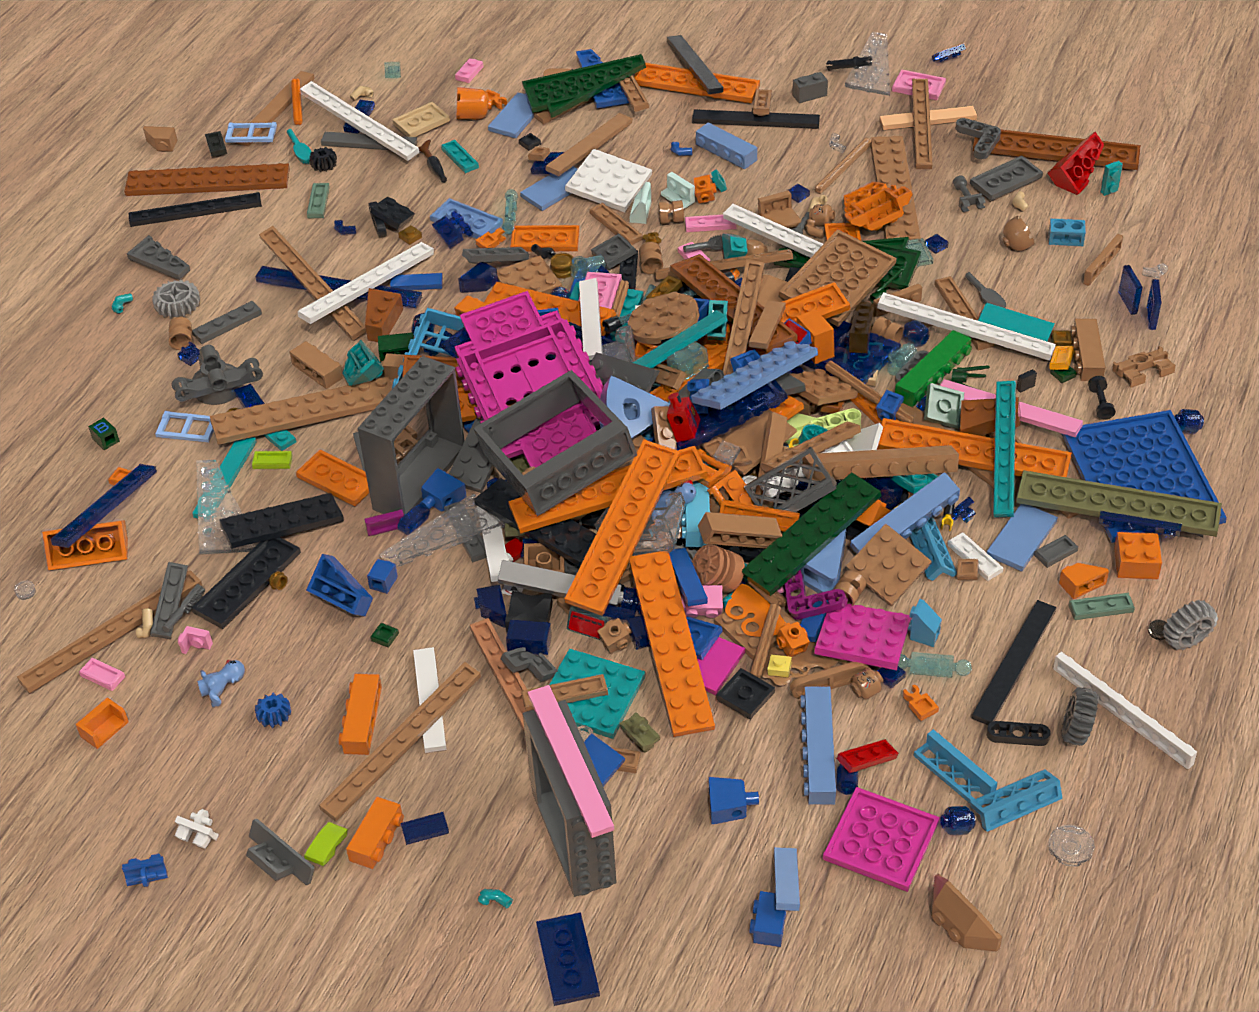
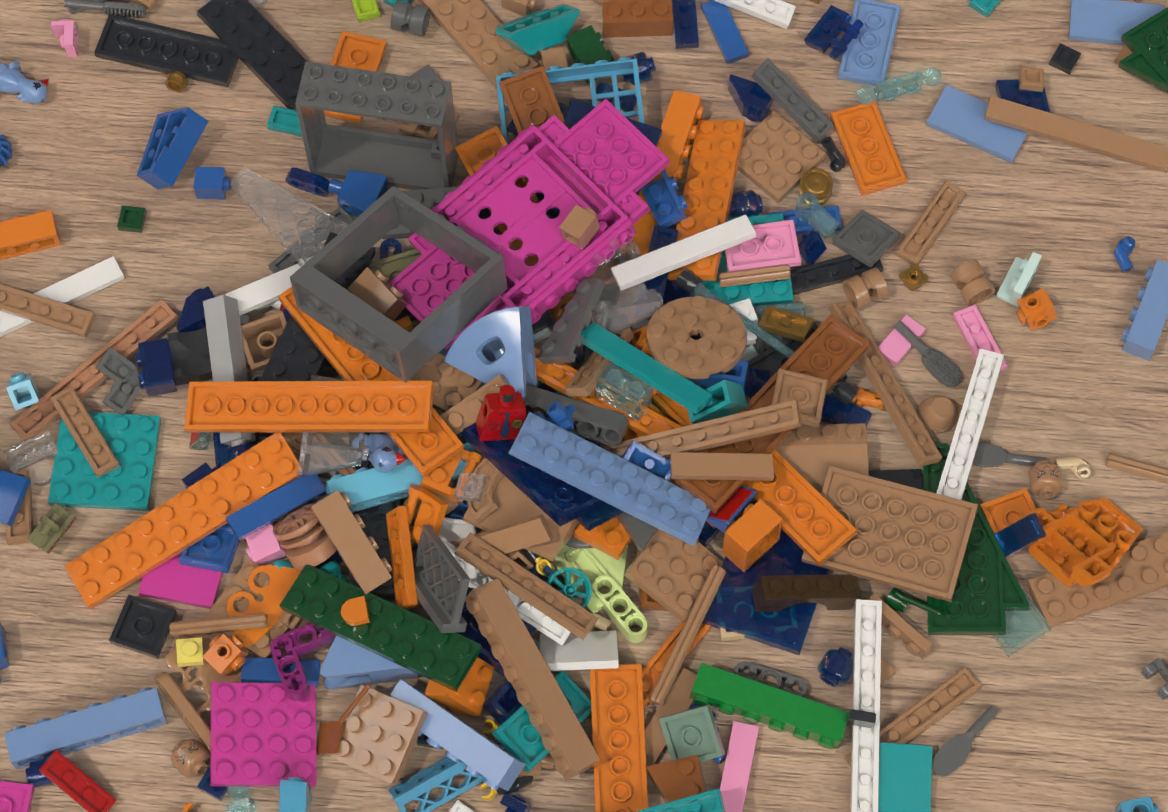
camera: 70 degrees right, 20 degrees up
magenta tile [364,510,406,536] -> none
orange plate [475,228,506,248] -> none
white plate [565,149,652,212] -> none
medium nougat brick [598,618,632,654] -> none
light aqua tile [629,182,652,224] -> none
teal tile [711,169,727,192] -> none
teal slope [722,233,748,259] -> none
medium nougat bracket [758,190,801,228] -> none
clear blue plate [787,184,810,203] -> none
medium nougat arm [805,219,825,239] -> none
medium nougat wheel [833,570,866,606] -> none
medium nougat wheel [871,316,904,347] -> none
blue bracket [876,390,904,420] -> none
clear light blue piece [887,342,917,375] -> none
clear blue plate [924,234,949,254] -> none
dark green plant [951,365,990,389] -> none
medium nougat cylinder [1002,216,1035,251] -> none
none -> medium azure brick [6,372,40,410]
none -> teal tile [267,106,302,137]
none -> dark orange piece [316,684,371,755]
none -> orange tile [341,596,370,626]
none -> dark grey wheel [391,0,430,37]
none -> medium nougat brick [559,205,600,250]
none -> medium nougat plate [771,368,828,427]
none -> black tile [846,709,876,728]
none -> clear blue tile [994,513,1047,557]

